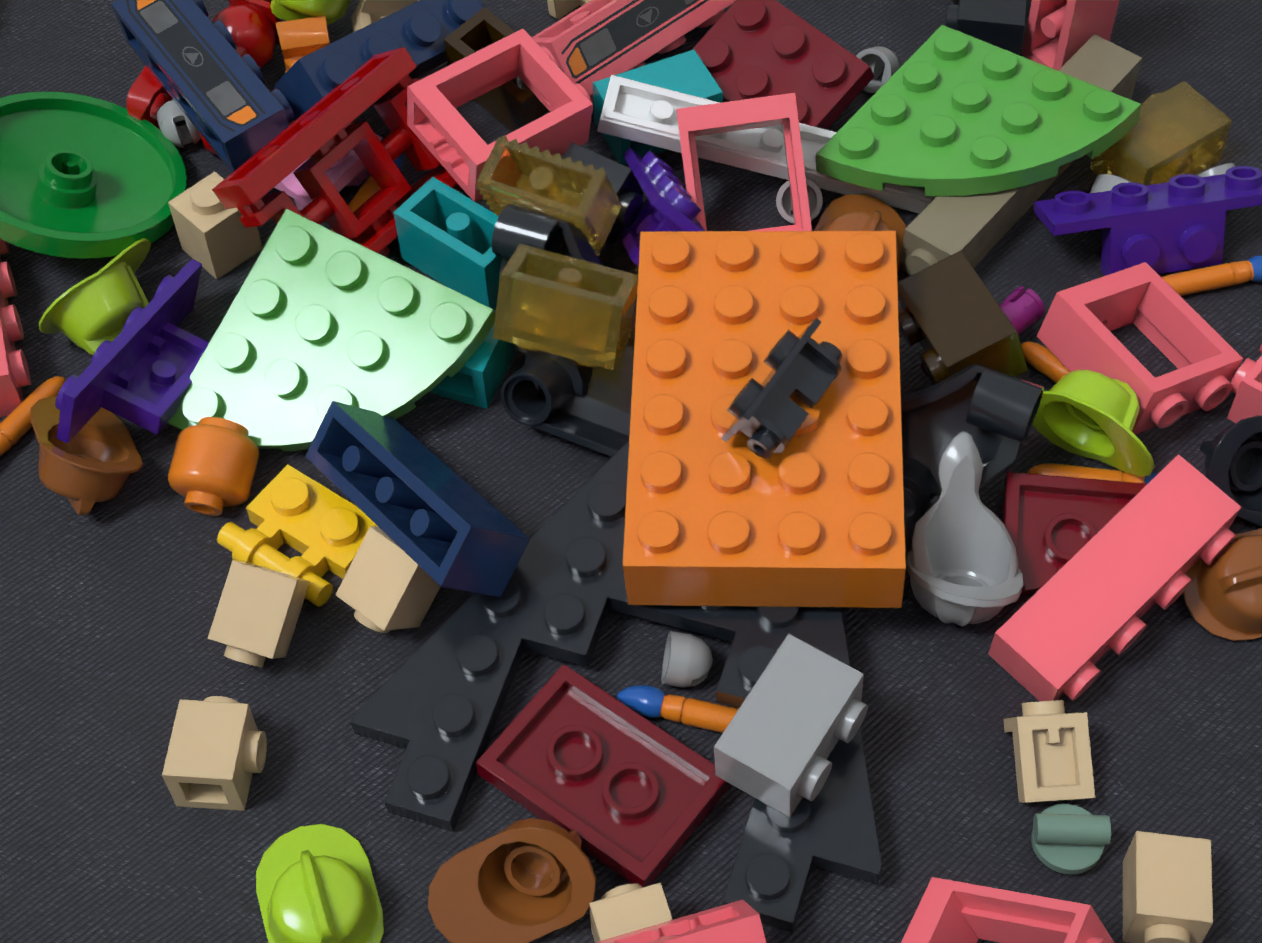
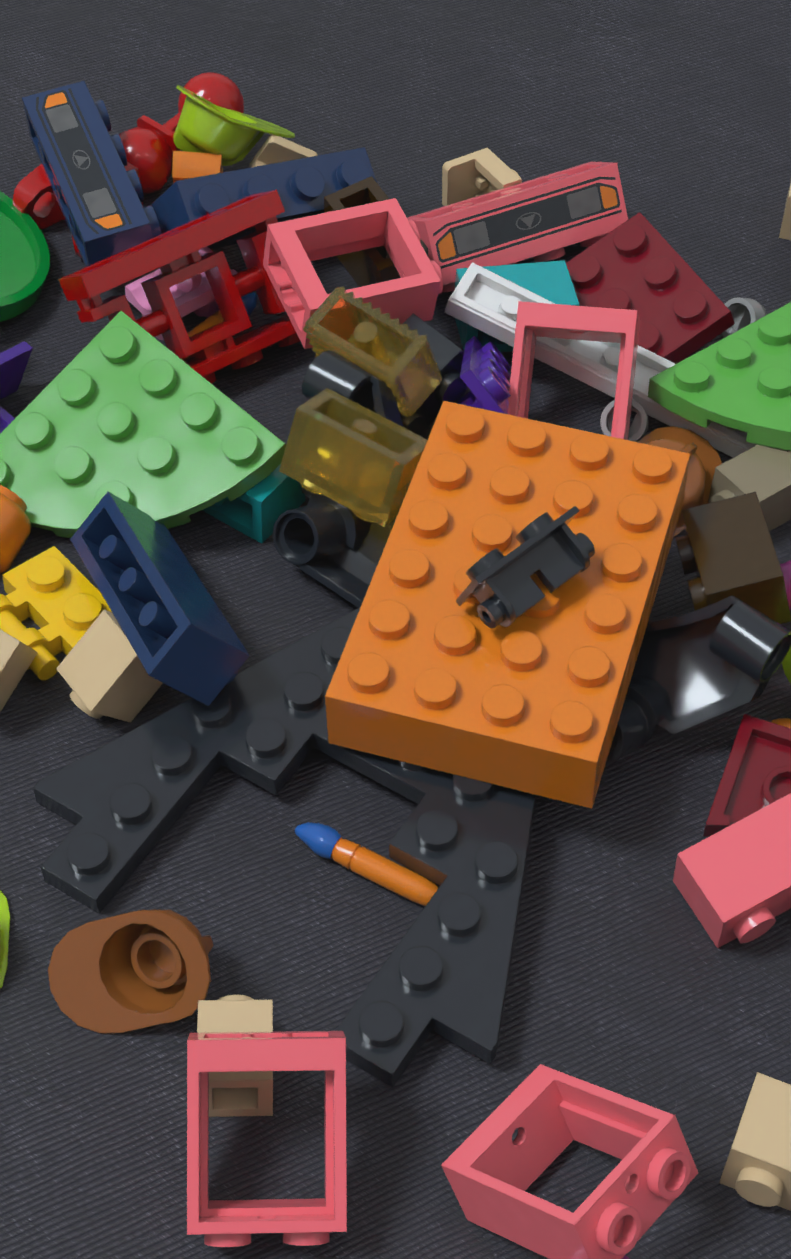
camera: 10 degrees right, 5 degrees down
light grey hinge [157,100,201,148] -> none
tan brick [168,172,263,280] -> none
teal brick [393,177,504,310] -> none
dark red plate [476,664,729,888] -> none
light grey hinge [661,631,713,688] -> none
light grey brick [714,634,868,818] -> none
light grey piece [906,431,1023,626] -> none
tan bracket [1004,700,1095,803] -> none
sand green plate [1031,804,1111,875] -> none

